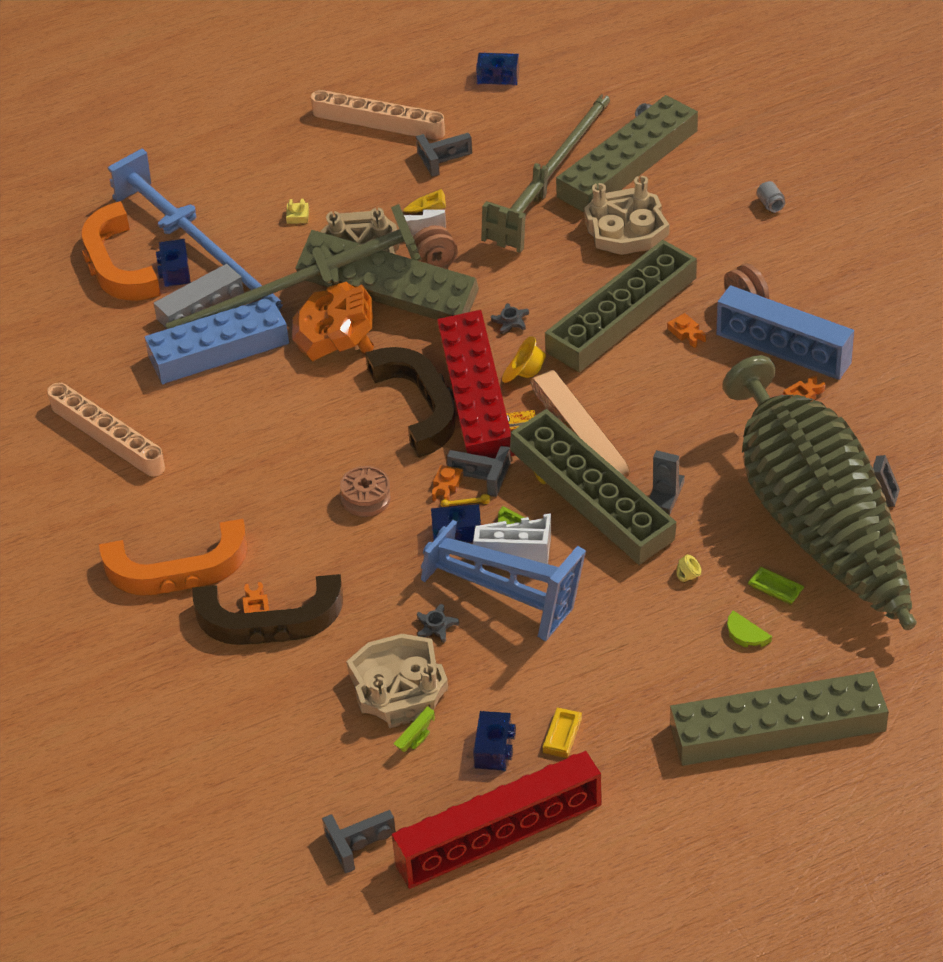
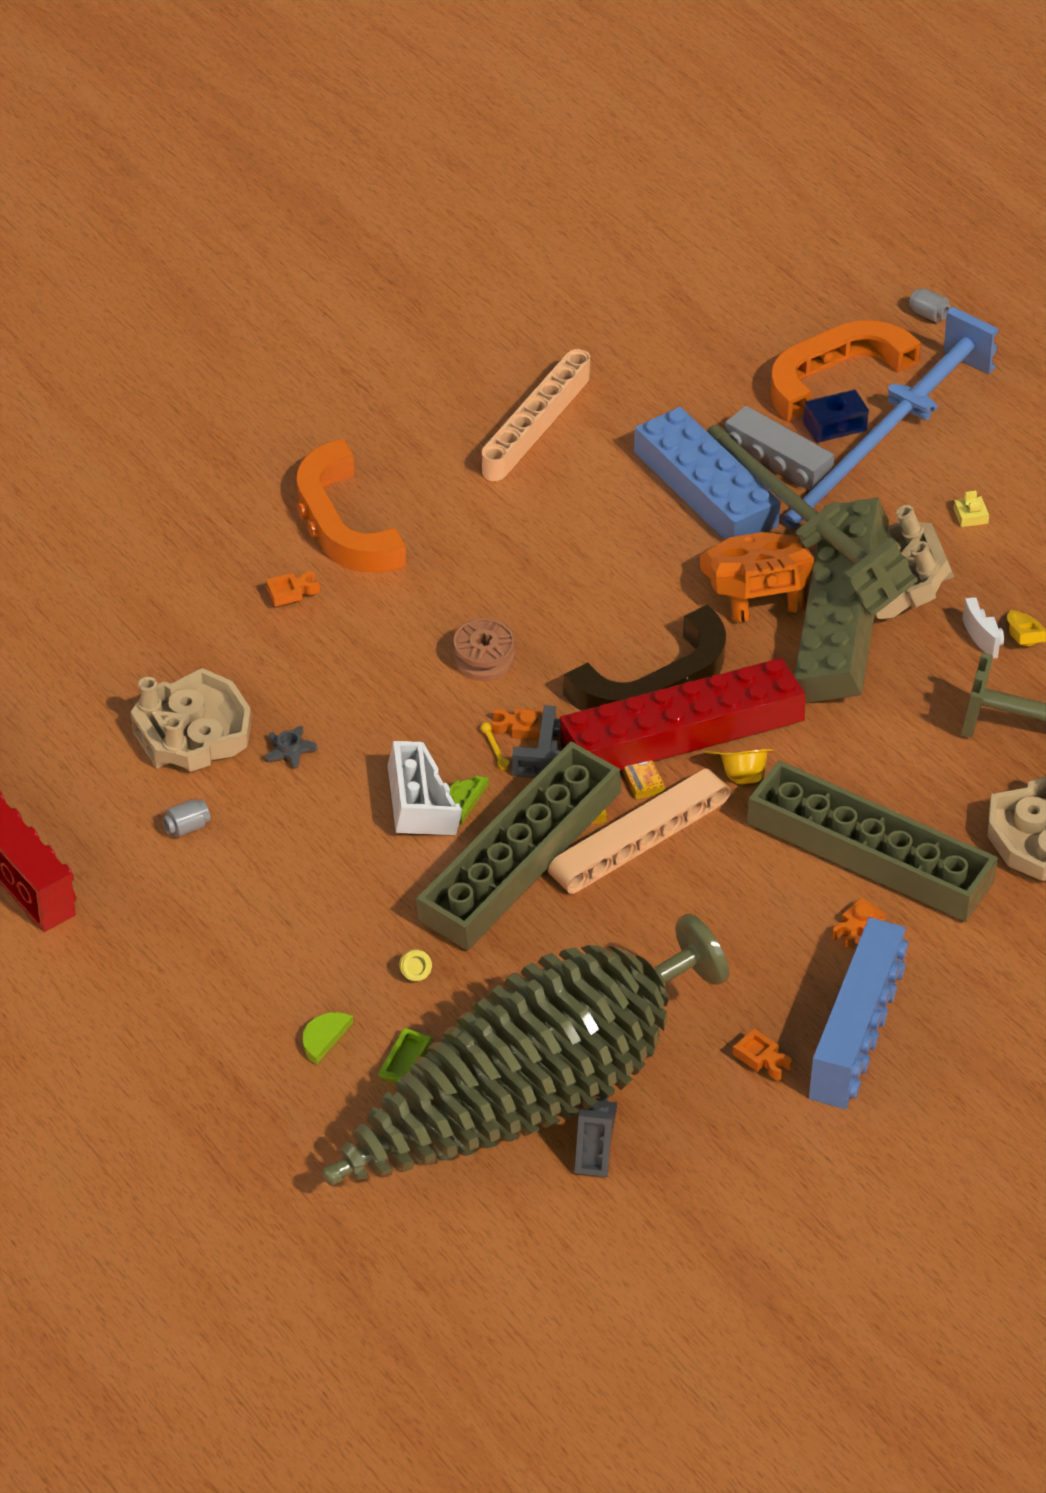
camera: 75 degrees right, 0 degrees up
dark brown arch [192,574,343,645] -> none
lime tile [394,706,435,752] -> none
nougat wheel [413,225,458,269] -> none
medium blue piece [421,520,586,641] -> none
clear blue brick [431,504,481,543] -> none
clear blue brick [473,711,516,771] -> none
dark grey animal [491,303,529,334] -> none
yellow tile [543,707,582,758] -> none
dark grey bracket [649,450,685,516] -> none
olive brick [670,671,889,766] -> none
nougat wheel [724,263,769,299] -> none
none -> light grey brick [162,799,211,838]
none -> light grey brick [909,289,951,323]

